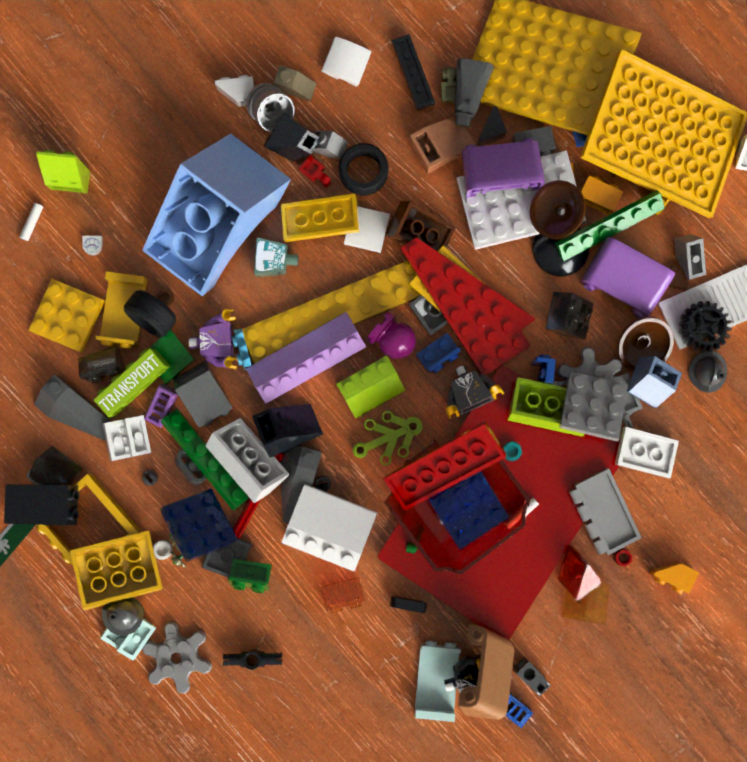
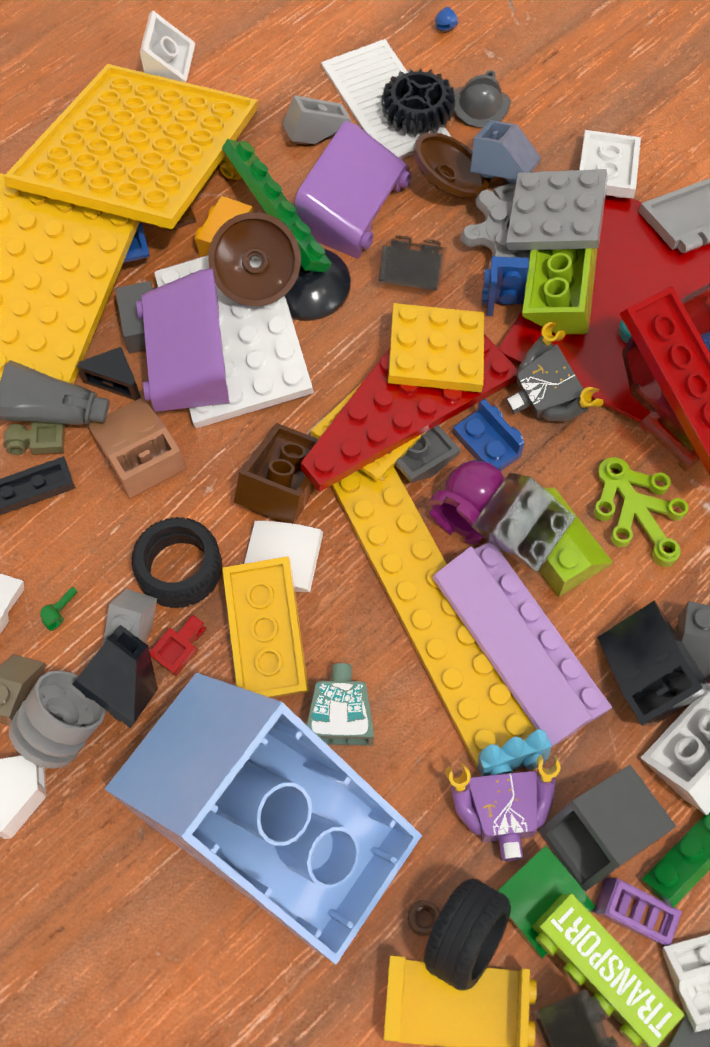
camera: 90 degrees left, 20 degrees down
none -> green hand [40,587,78,631]
none -> yellow plate [388,303,484,392]
none -> clear smoke slope [471,472,575,572]

